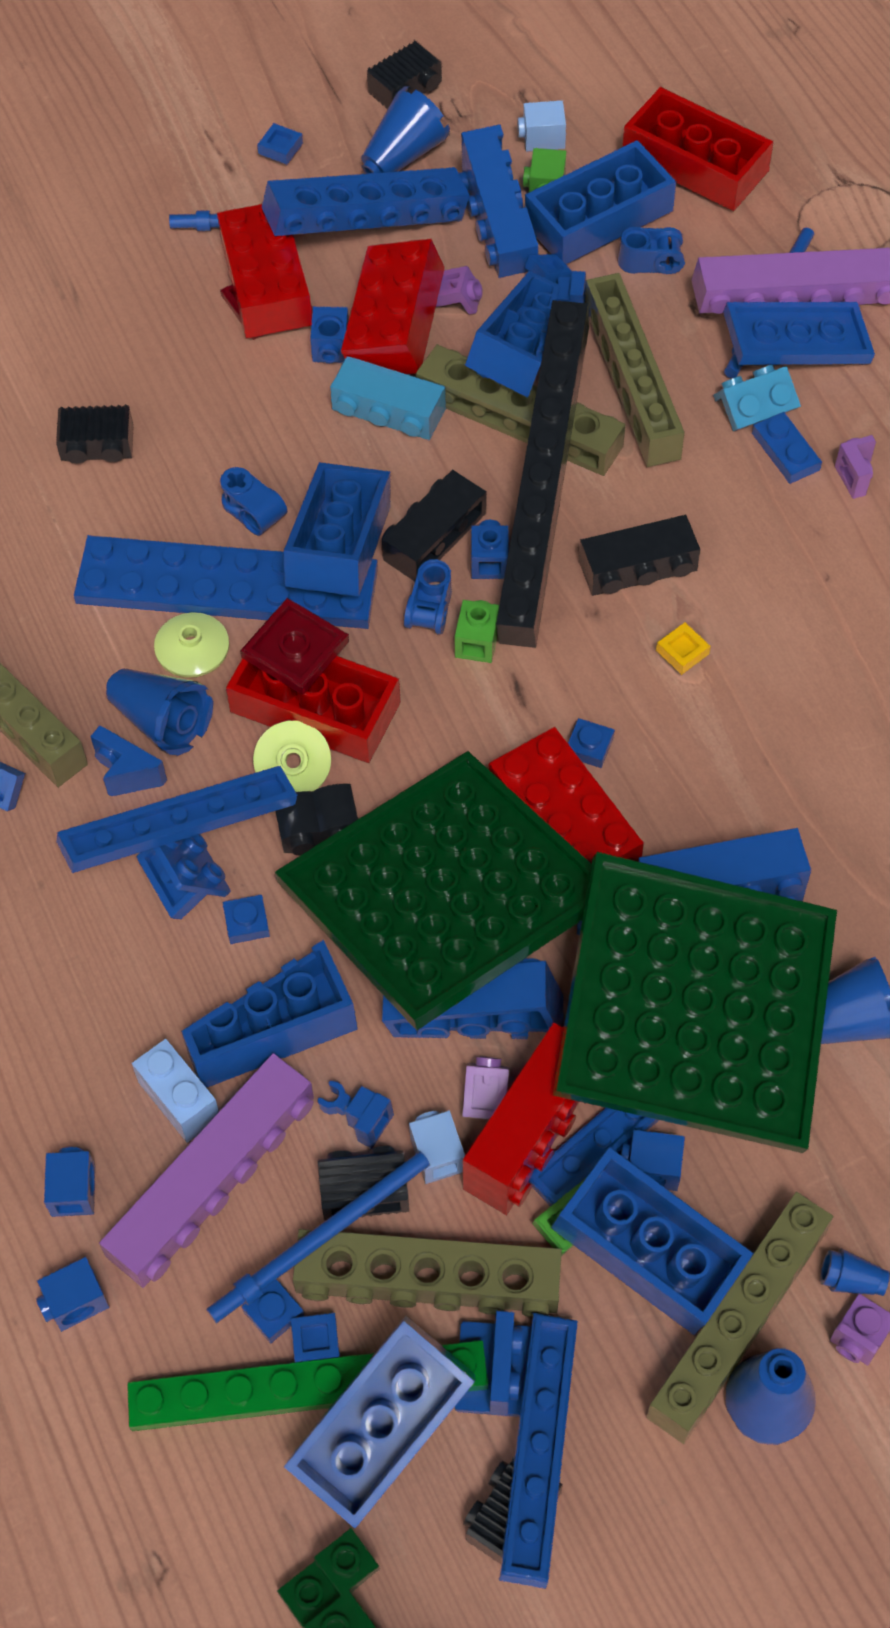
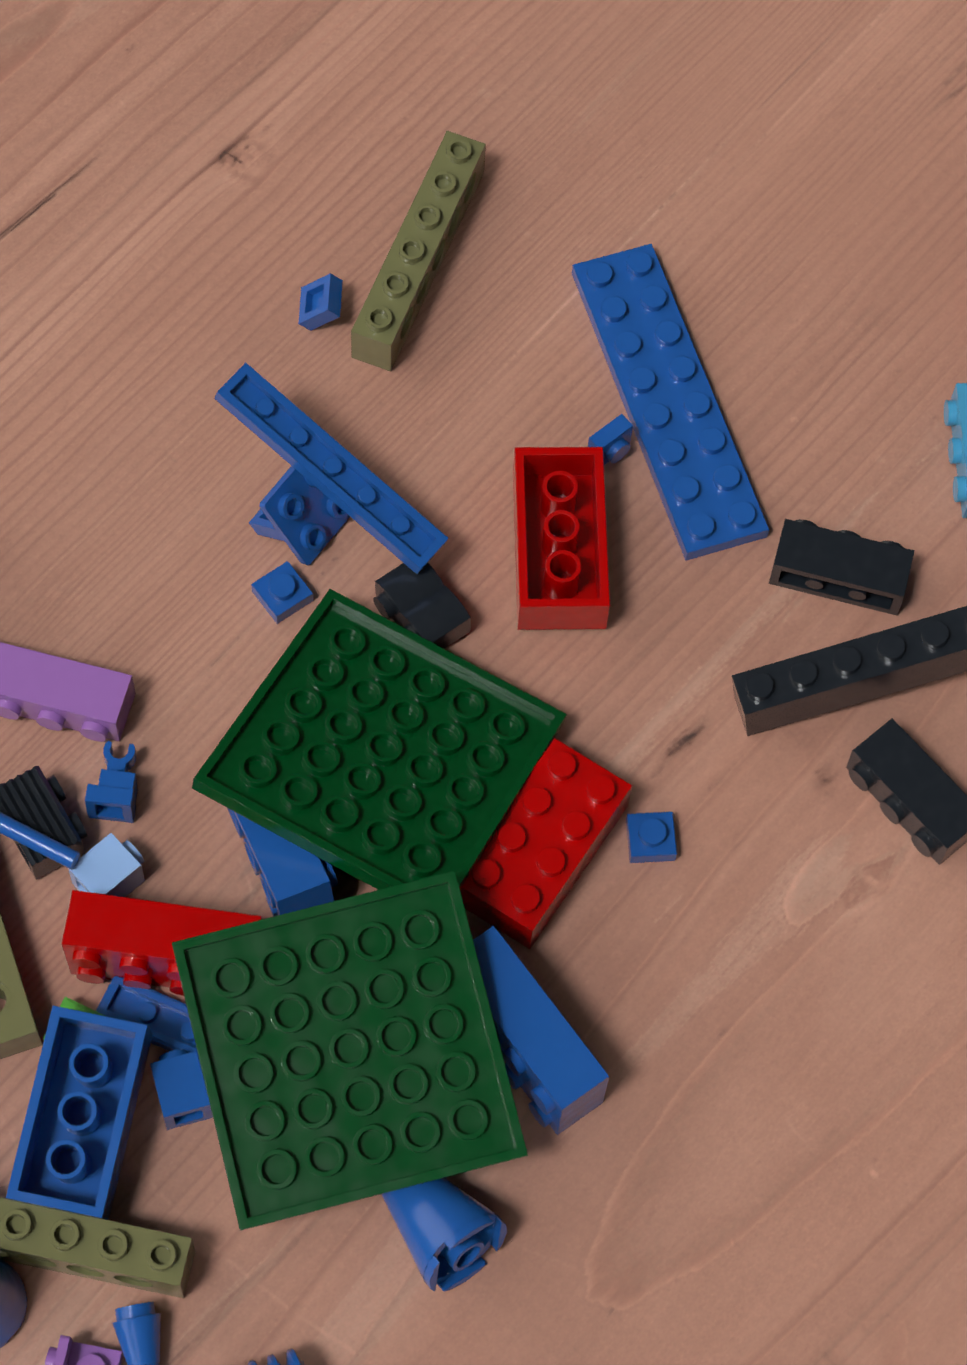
camera: 60 degrees right, 5 degrees up
black brick [56,404,134,464] -> none
blue slope [90,725,167,796] -> none
blue cone [106,668,213,756] -> none
light blue brick [131,1039,219,1143] -> none
yellowish green dish [154,612,229,678] -> none
blue wedge [181,940,358,1088] -> none
blue piece [220,467,288,536] -> none
dark red tile [240,598,349,695] -> none
yellowish green dish [253,721,331,792] -> none
blue brick [284,462,391,597] -> none
blue piece [404,559,452,634] -> none
bright green brick [455,600,499,663] -> none
medium lavender bracket [462,1057,509,1119] -> none
blue brick [471,520,509,579] -> none
yellow plate [656,622,711,675] -> none
none -> blue plate [588,414,633,465]

